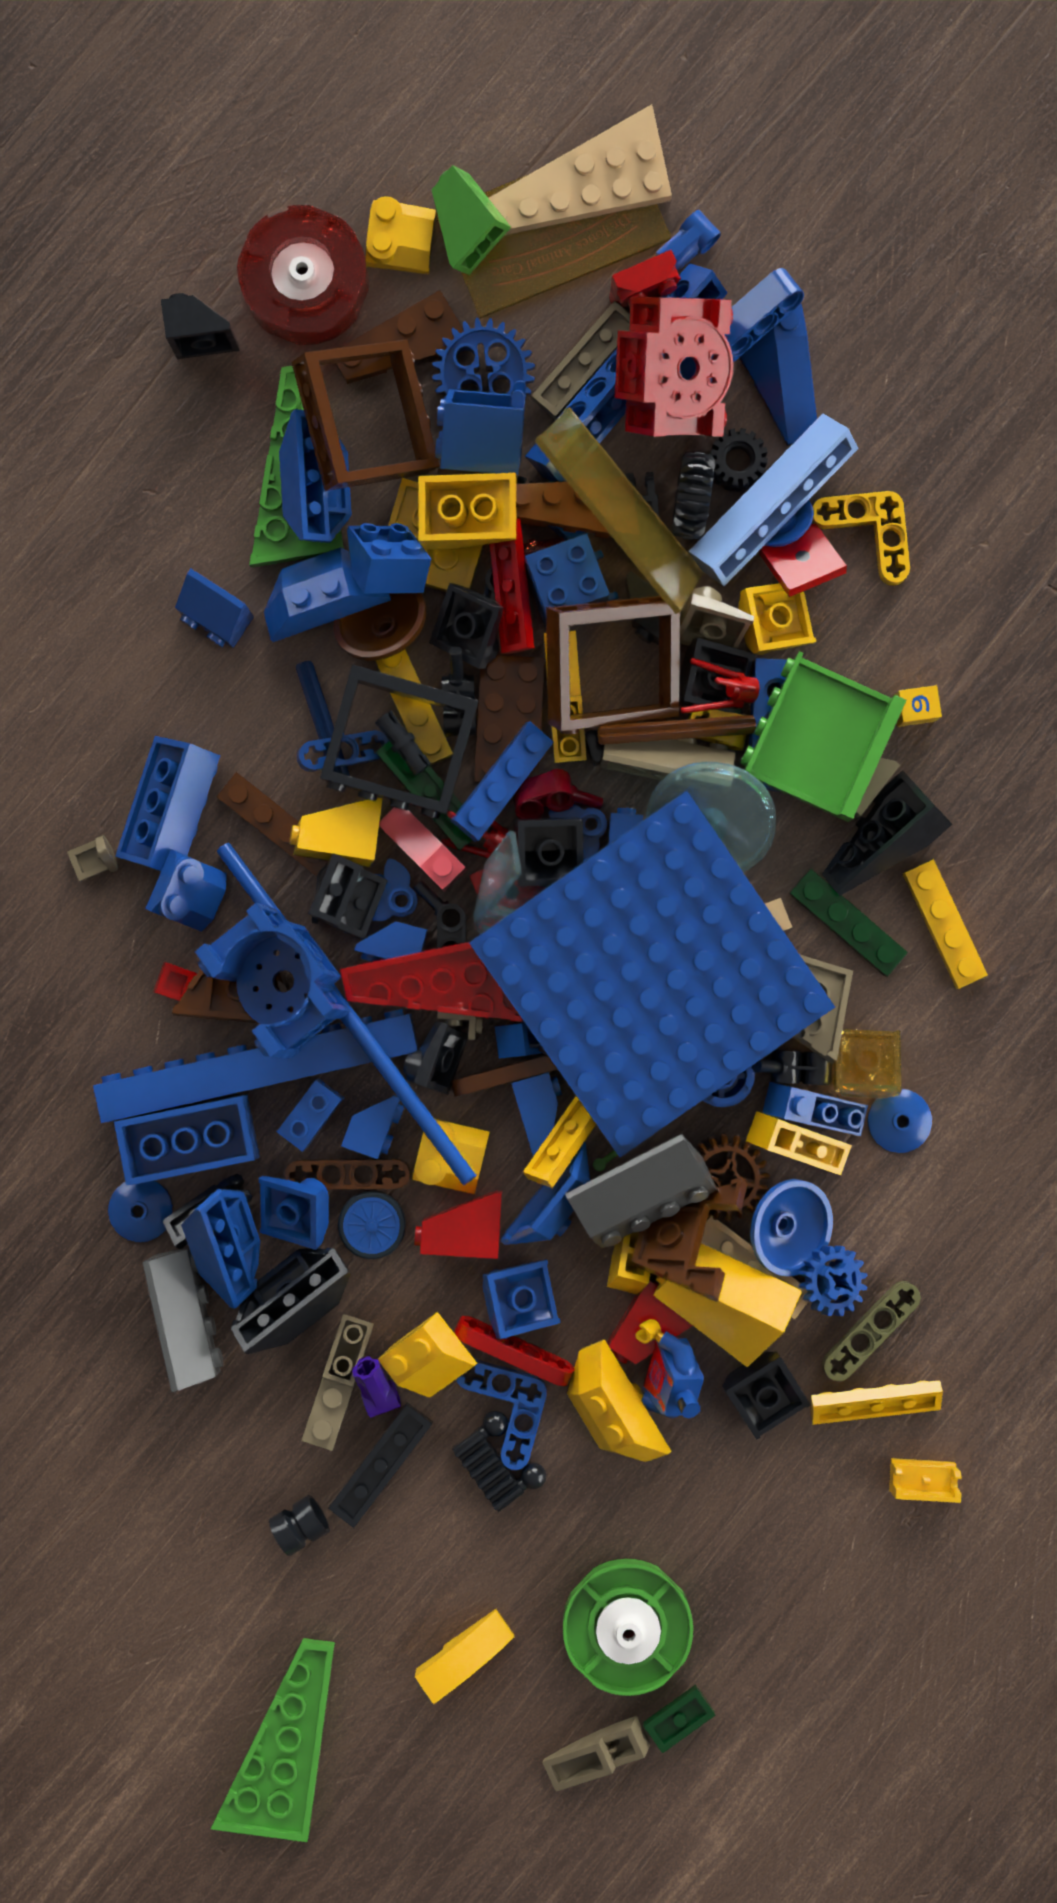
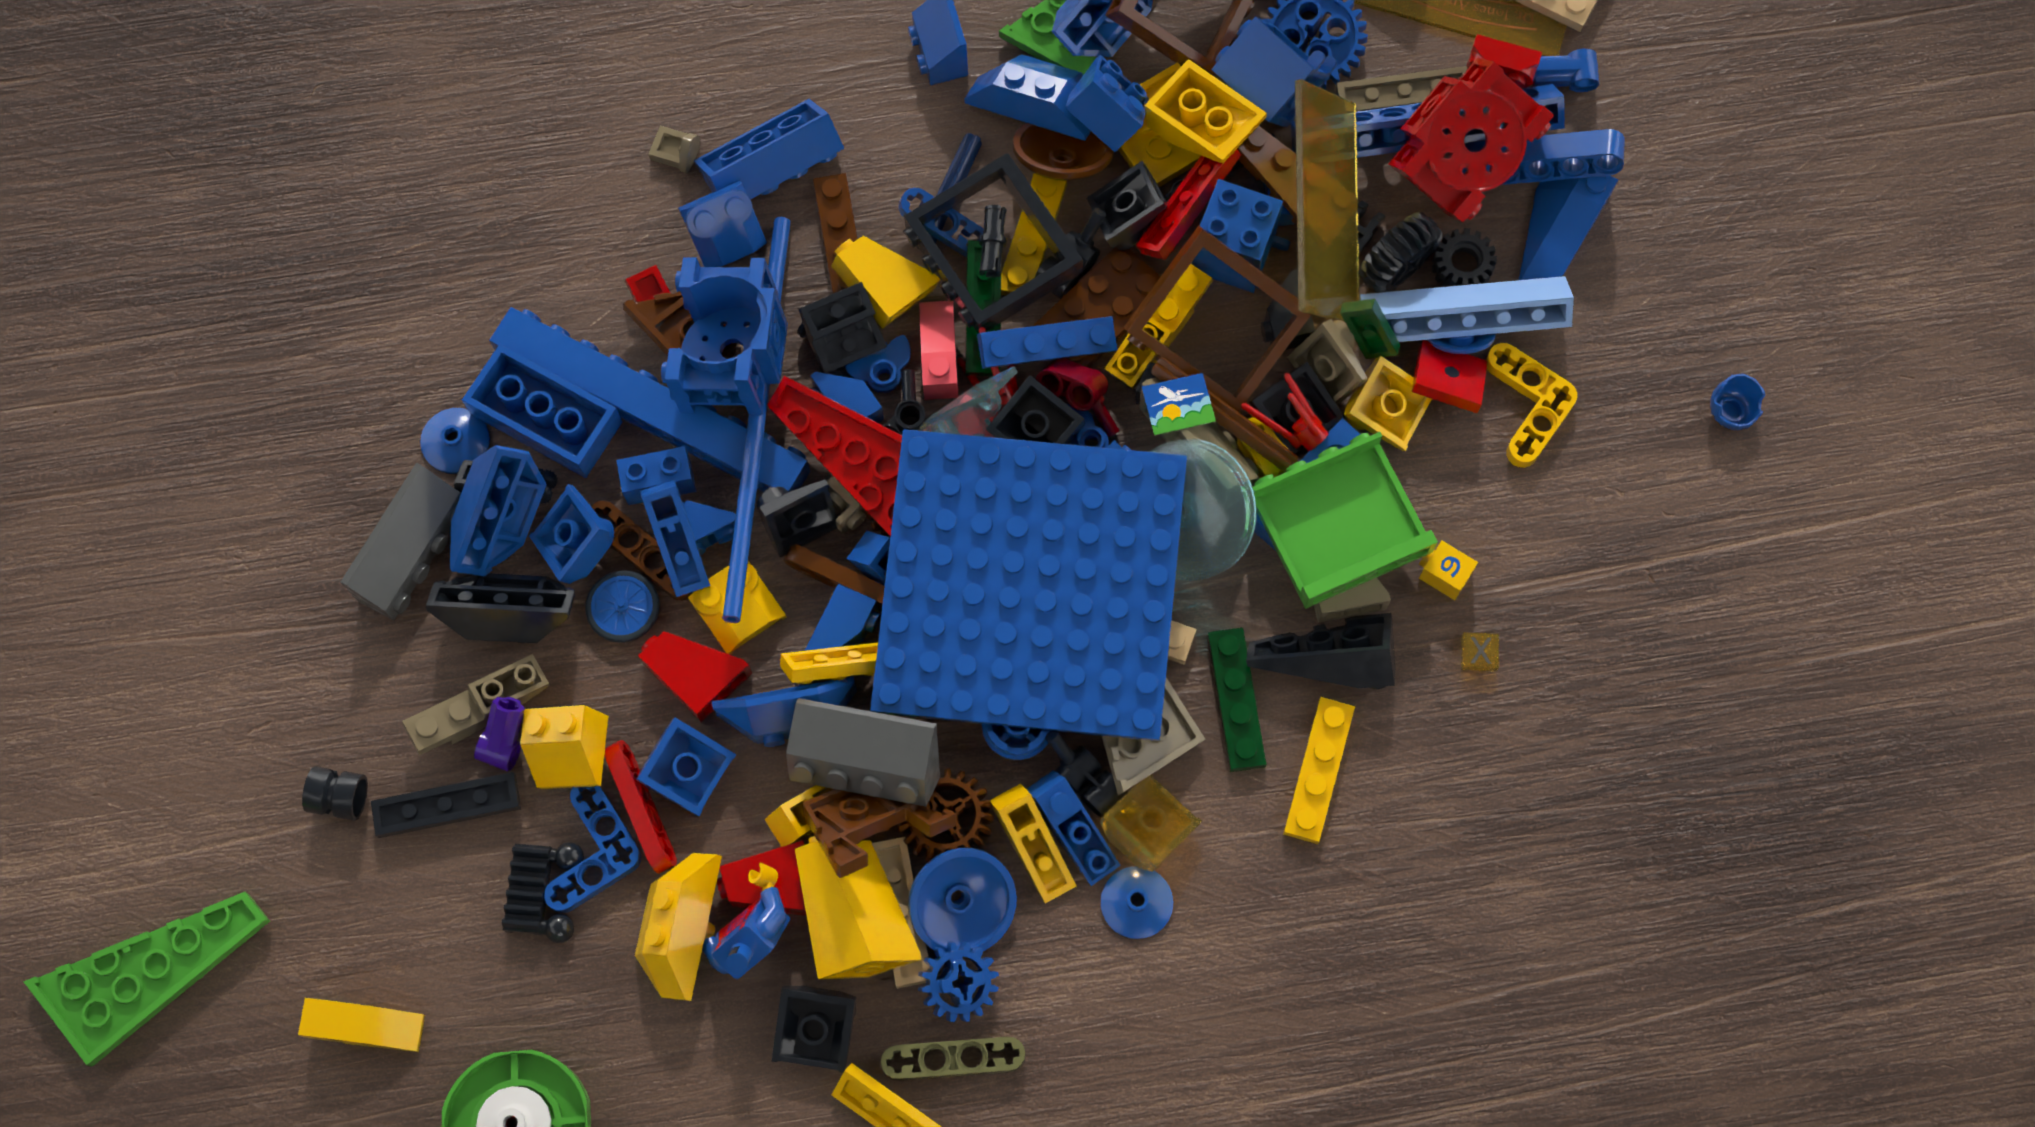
camera: 45 degrees right, 15 degrees down
none -> blue slope [641,480,710,597]
none -> sticker [1142,373,1216,435]
none -> dark green plate [1340,298,1400,359]
none -> clear yellow tile [1461,632,1499,671]
none -> blue hair [1710,374,1765,431]

